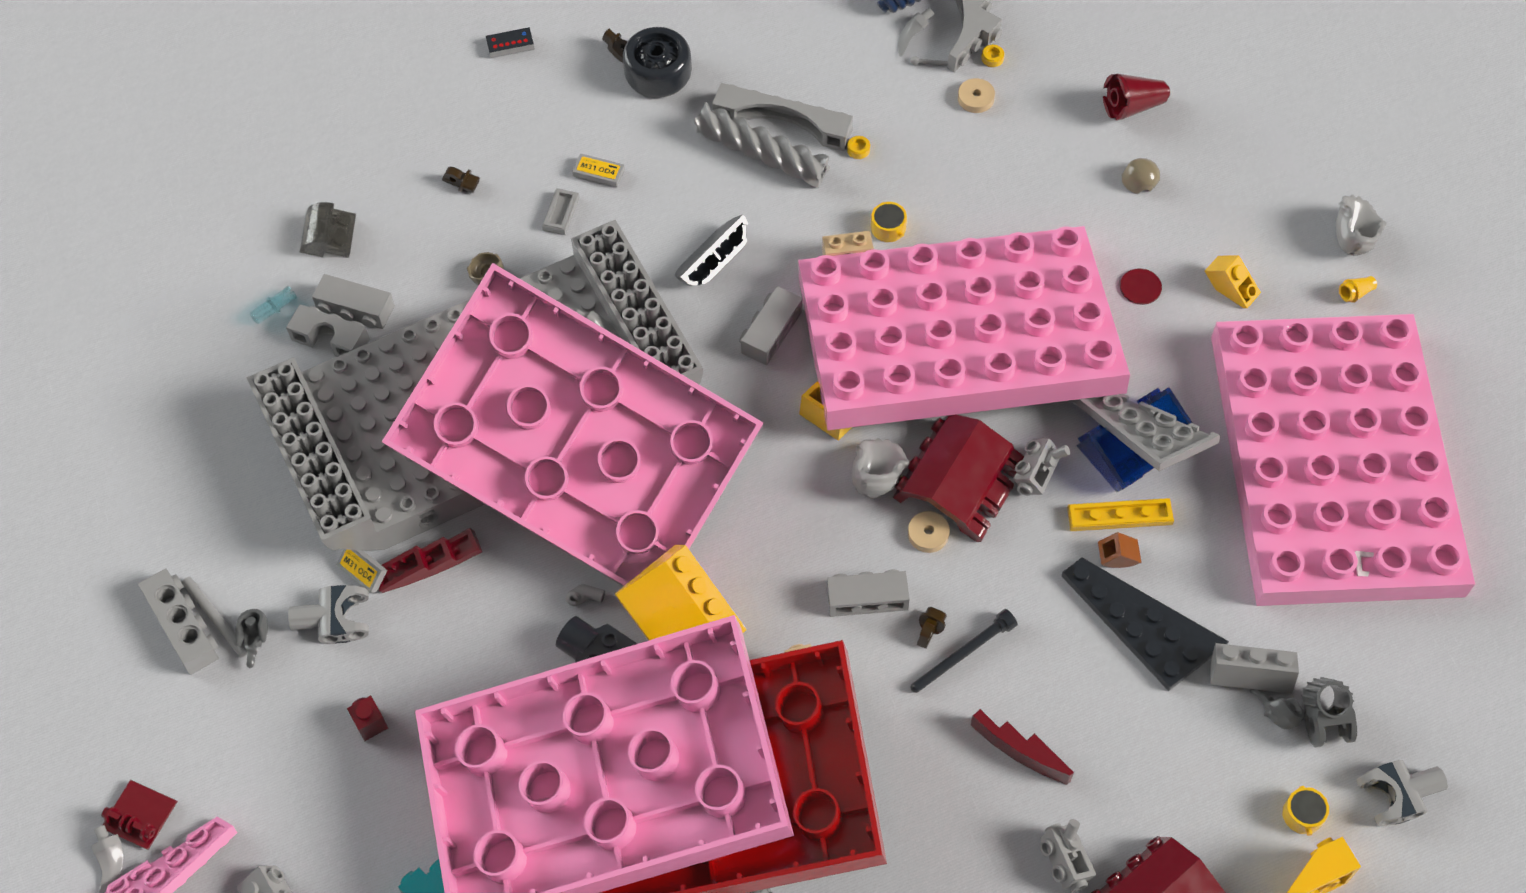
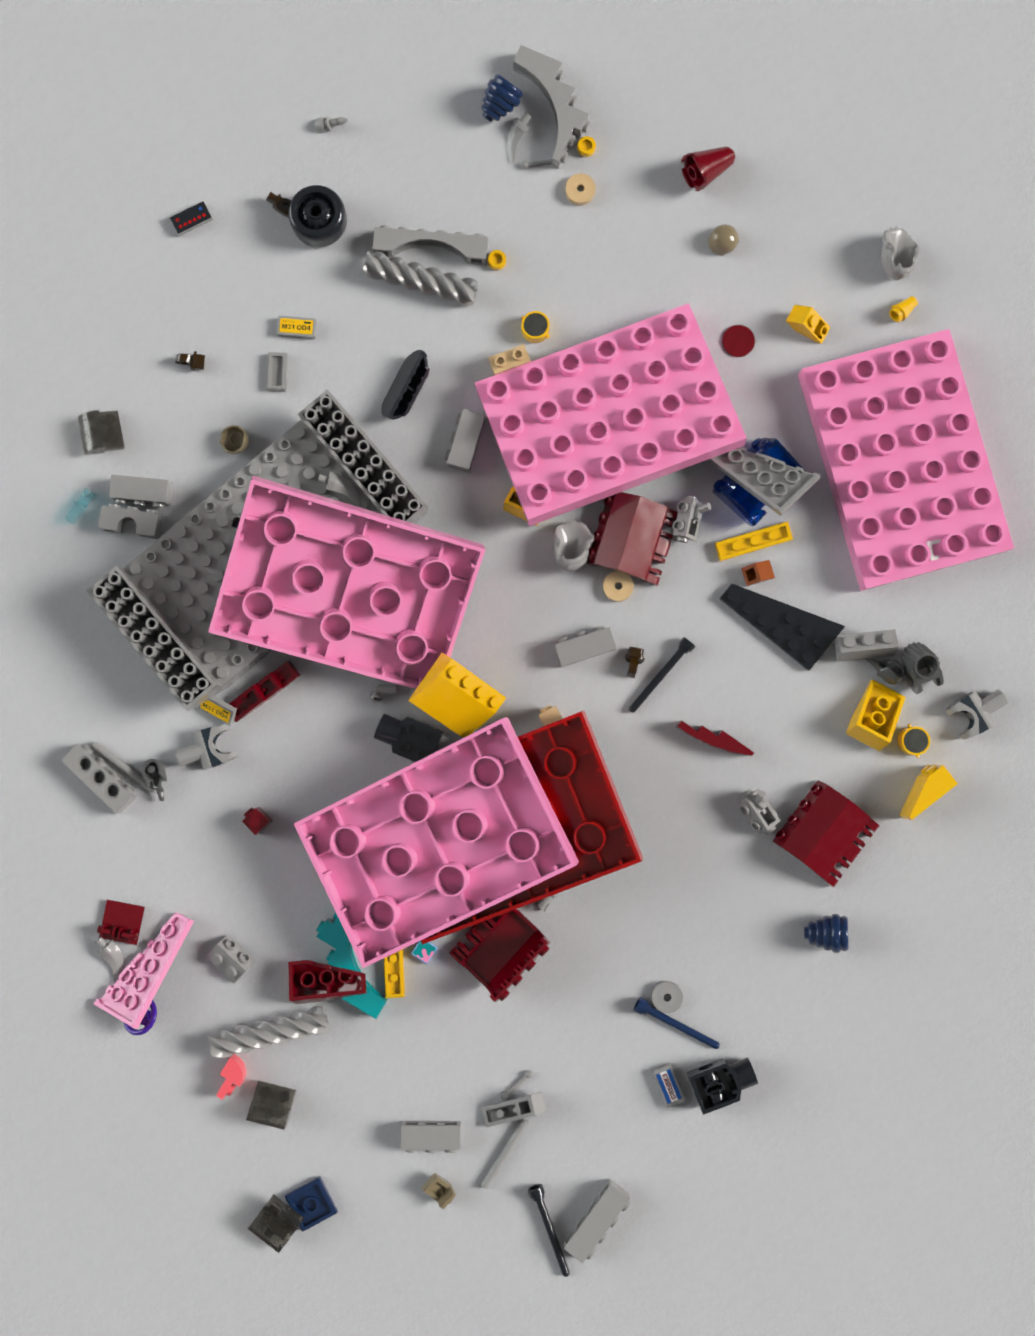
camera: 10 degrees left, 25 degrees up
none -> yellow slope [846,679,906,752]

